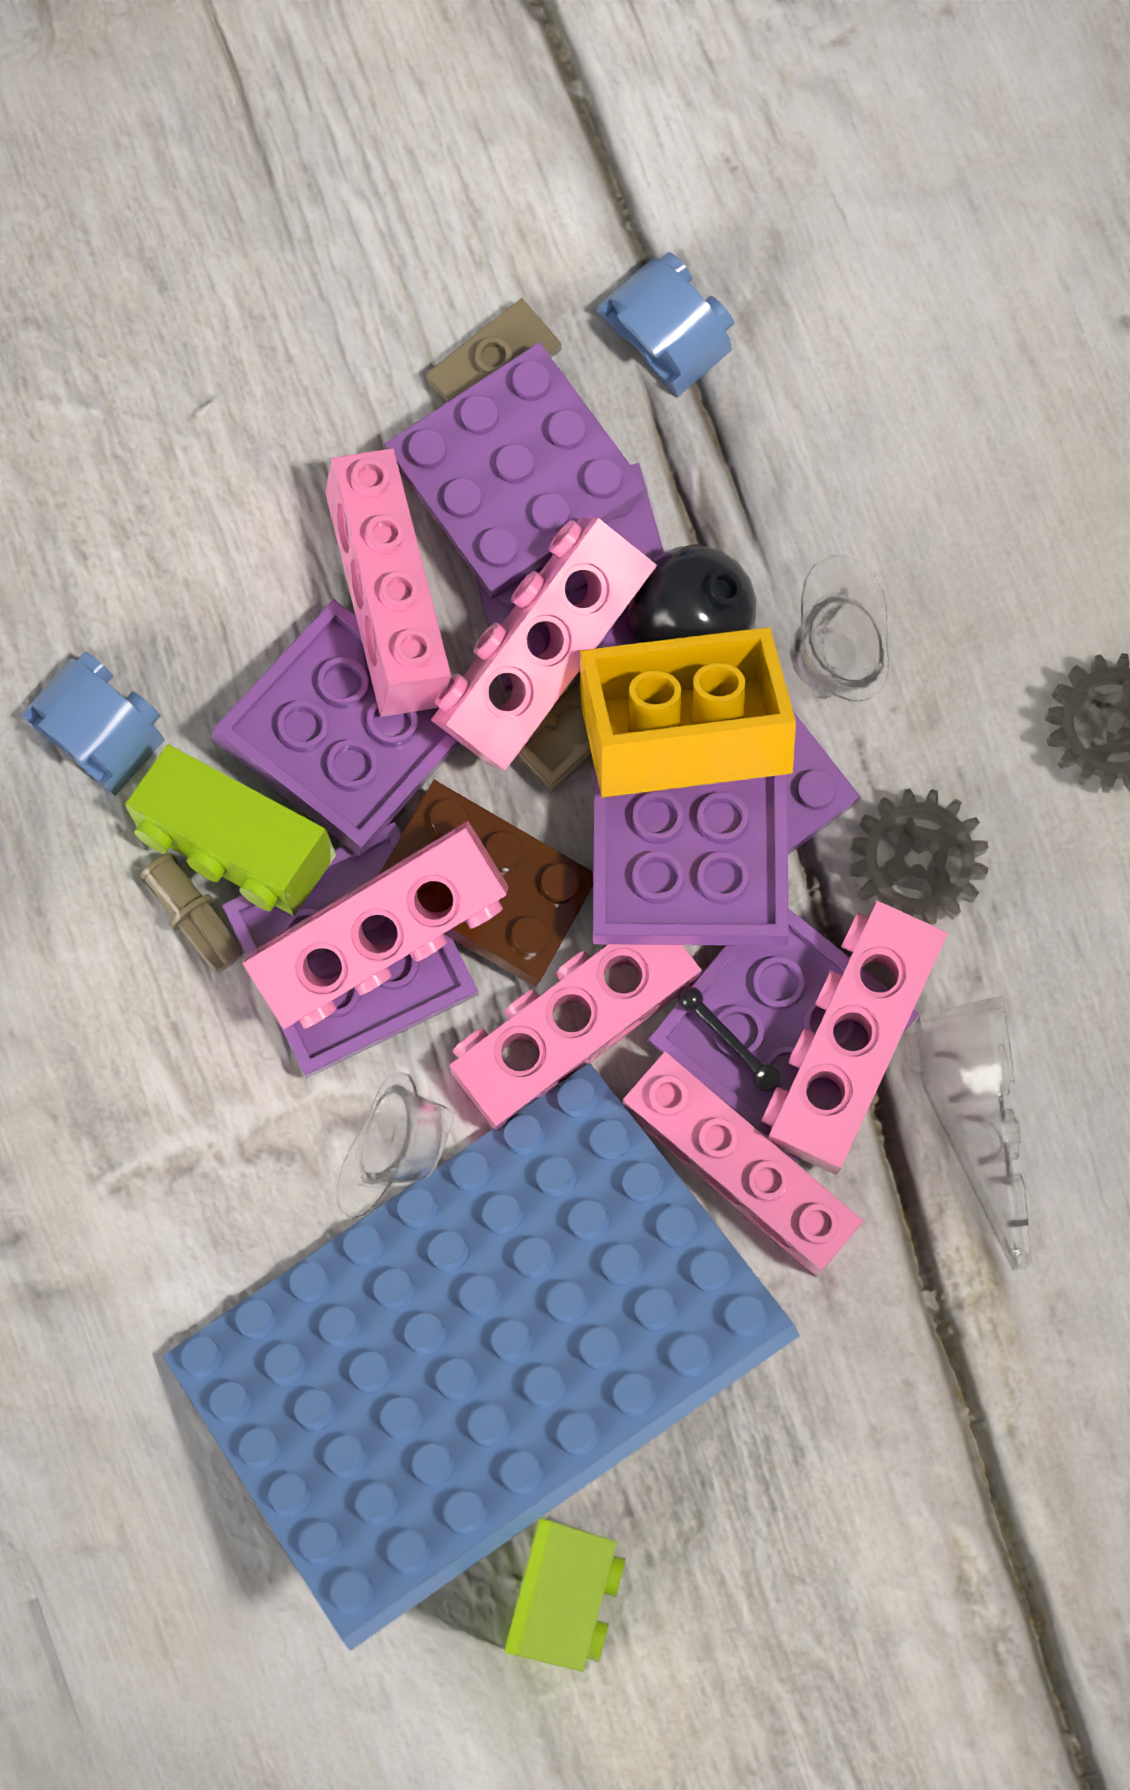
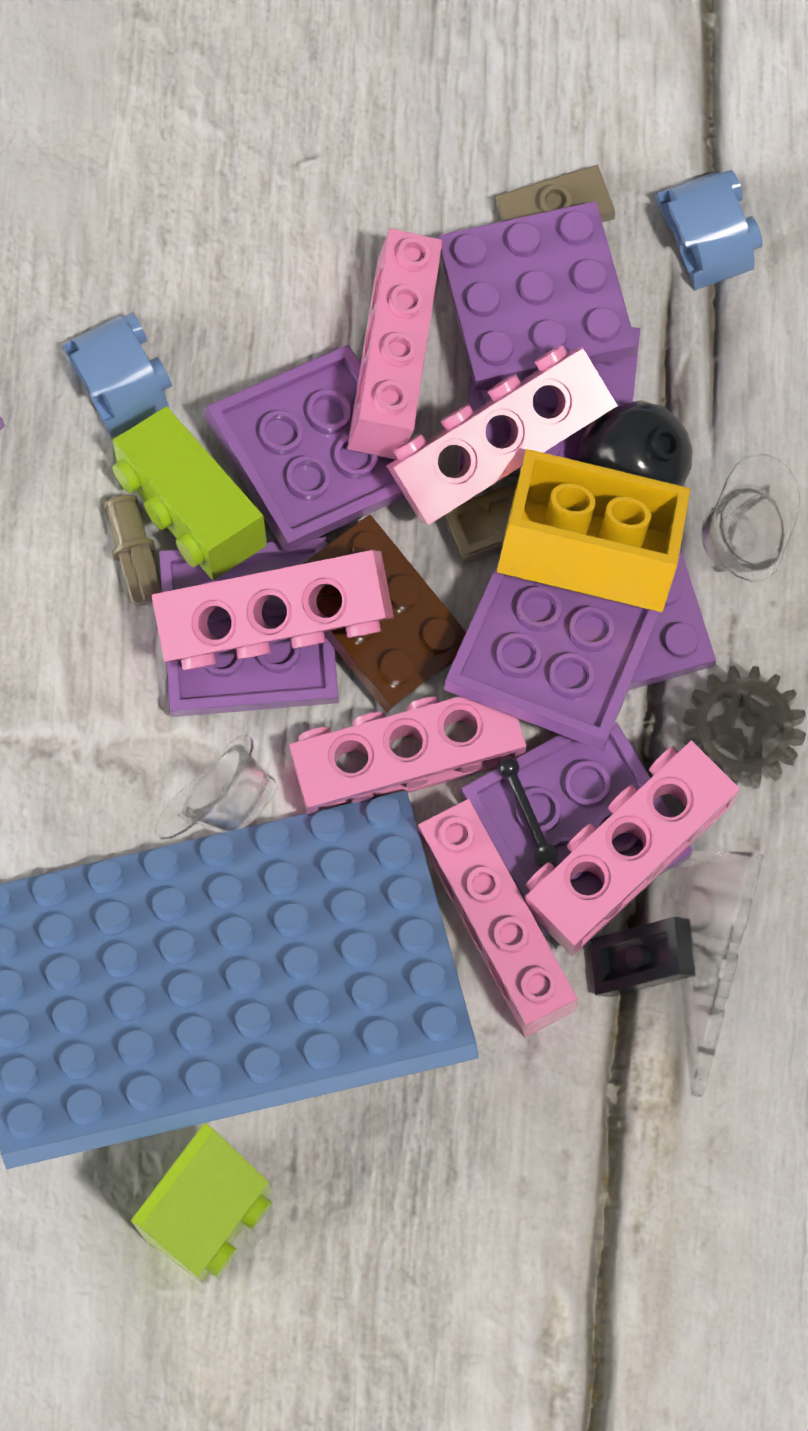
camera: 25 degrees right, 5 degrees down
none -> black plate [590,917,695,997]

